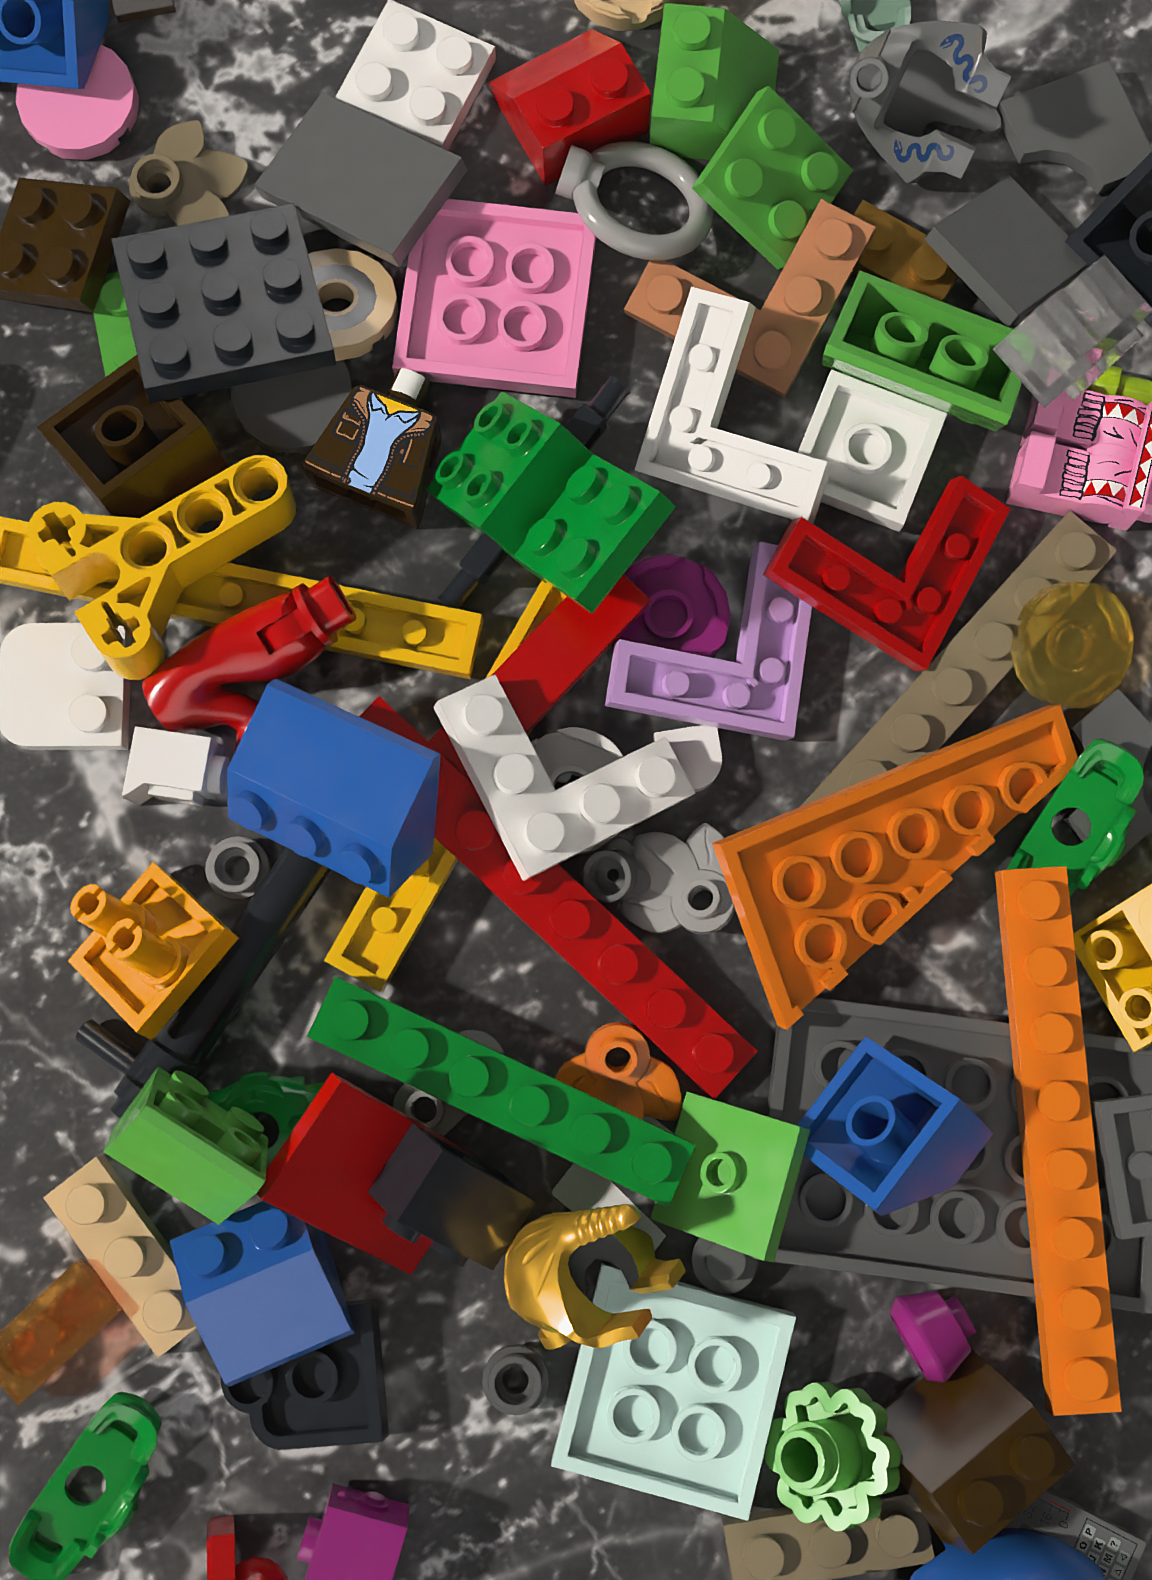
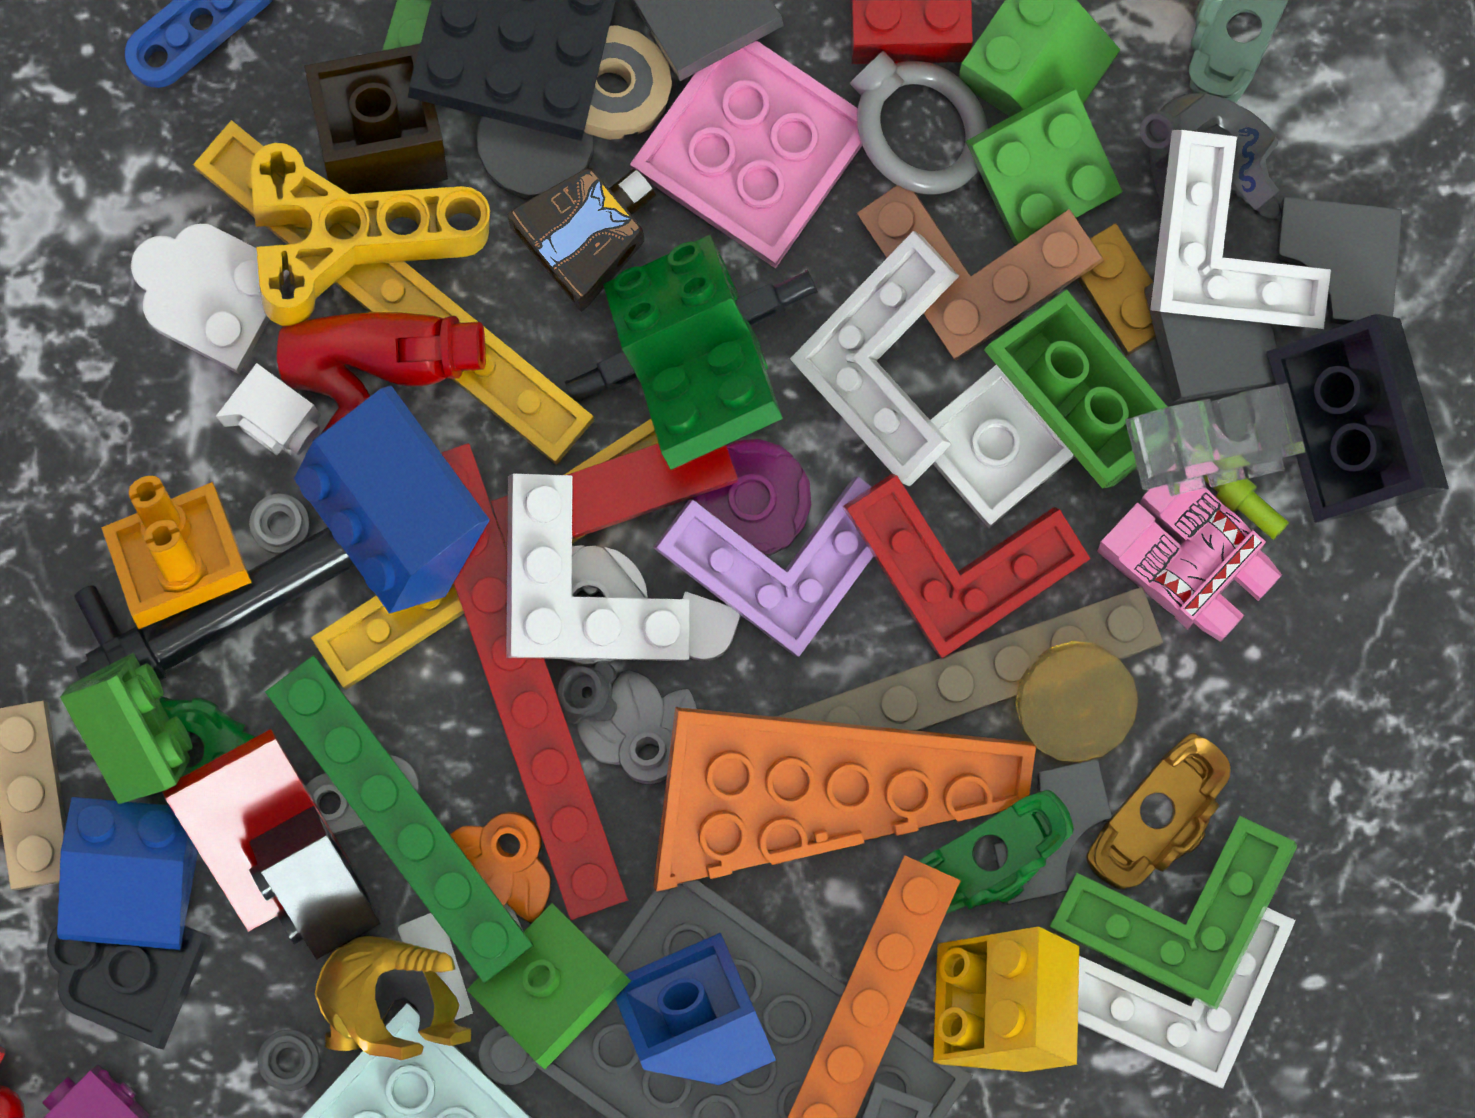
camera: 25 degrees right, 0 degrees up
none -> white plate [1150,130,1331,329]

